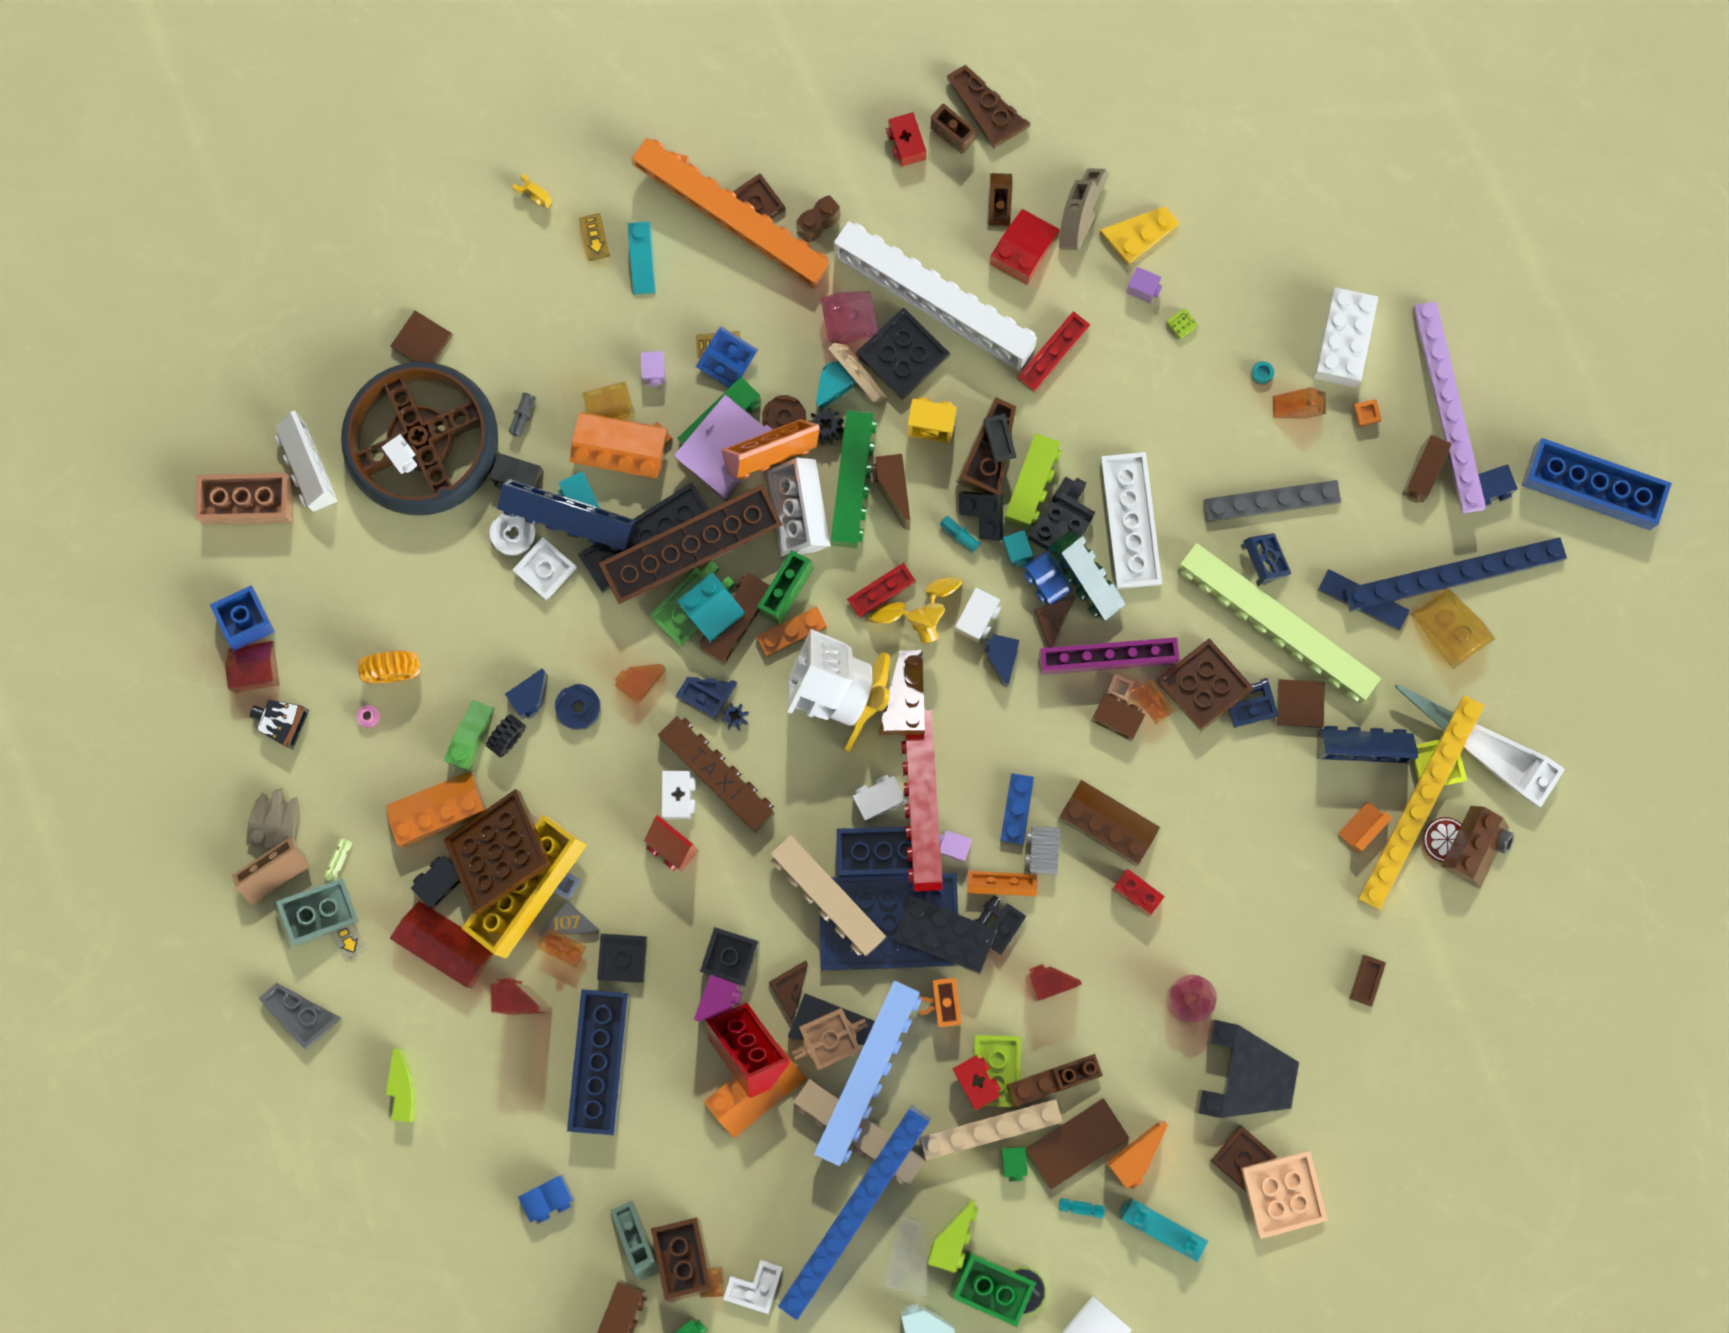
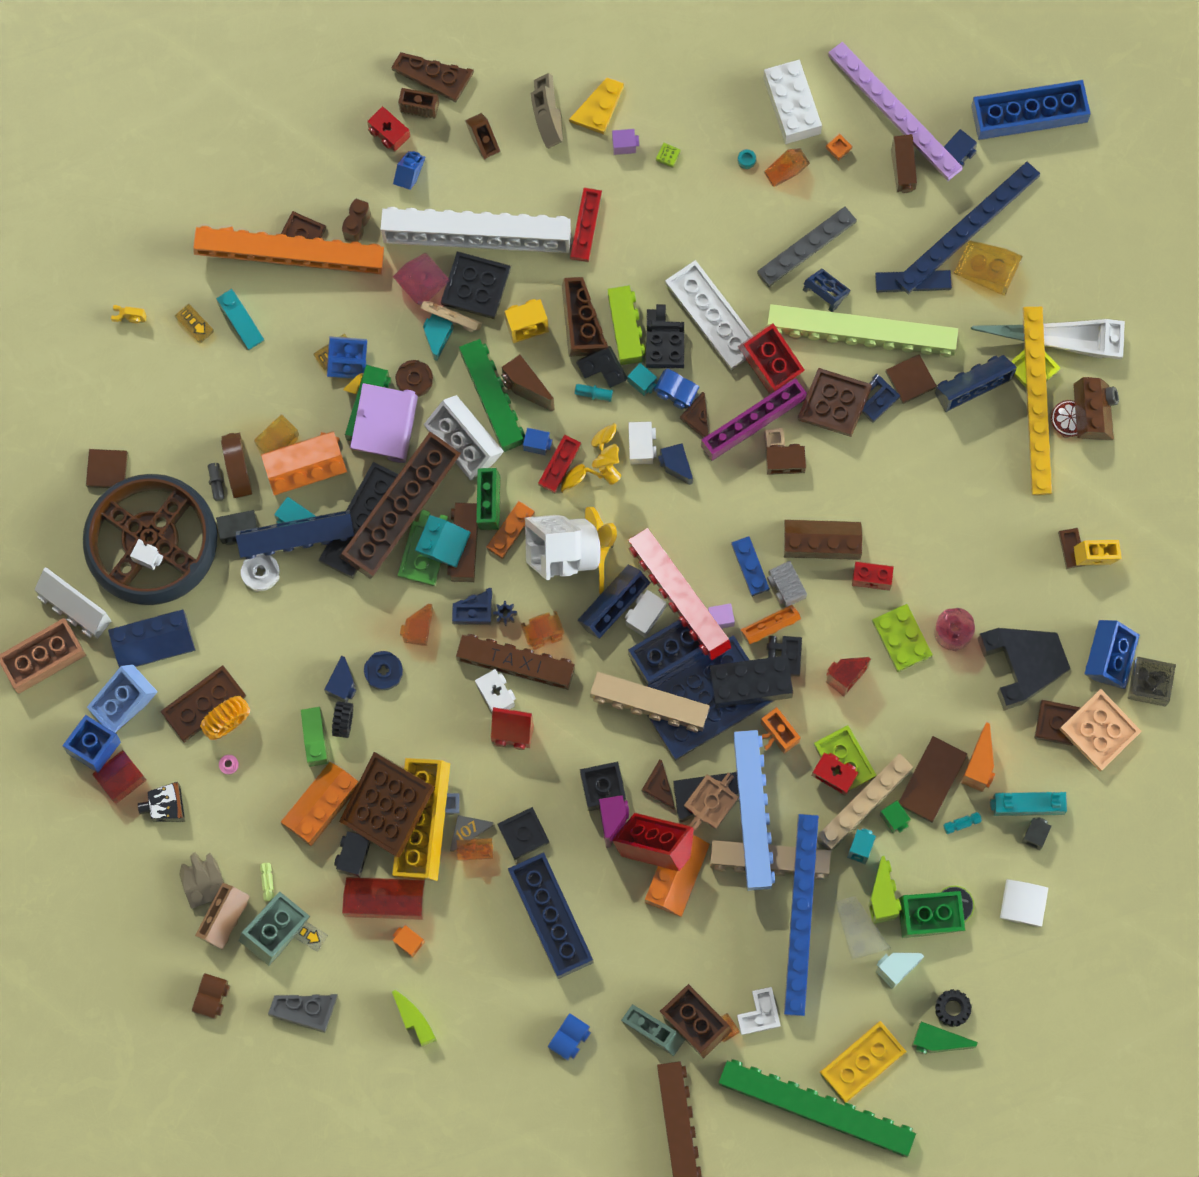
camera: 30 degrees left, 5 degrees down
clear red slope [491,978,552,1015] -> none
white plate [513,537,577,601] -> none
lavender brick [641,351,666,387] -> none
orange slope [721,419,820,479] -> none
black gear [808,408,844,446] -> none
wing [878,650,925,735] -> none
pearl dark grey tile [982,414,1017,464] -> none
red slope [989,209,1060,285] -> none
reddish brown slope [1006,1054,1103,1107] -> none
wedge [1047,531,1126,621] -> none
clear orange hips [1132,678,1175,724] -> none
orange panel [1338,802,1392,853] -> none
none -> light blue slope [87,665,157,733]
none -> dark blue slope [108,609,196,668]
none -> reddish brown tile [160,665,246,742]
none -> reddish brown brick [192,973,230,1019]
none -> reddish brown arch [221,432,252,498]
none -> yellow slope [343,373,363,394]
none -> blue slope [393,151,426,190]
none -> orange brick [393,925,425,958]
none -> clear orange brick [521,611,565,650]
none -> blue brick [523,428,553,456]
none -> dark blue brick [577,564,651,639]
none -> red brick [737,323,805,393]
none -> teal brick [847,828,876,865]
none -> lime plate [872,604,933,672]
none -> pearl dark grey brick [1022,817,1051,850]
none -> yellow brick [1074,540,1122,565]
none -> blue slope [1085,620,1140,689]
none -> clear smoke brick [1127,657,1176,707]

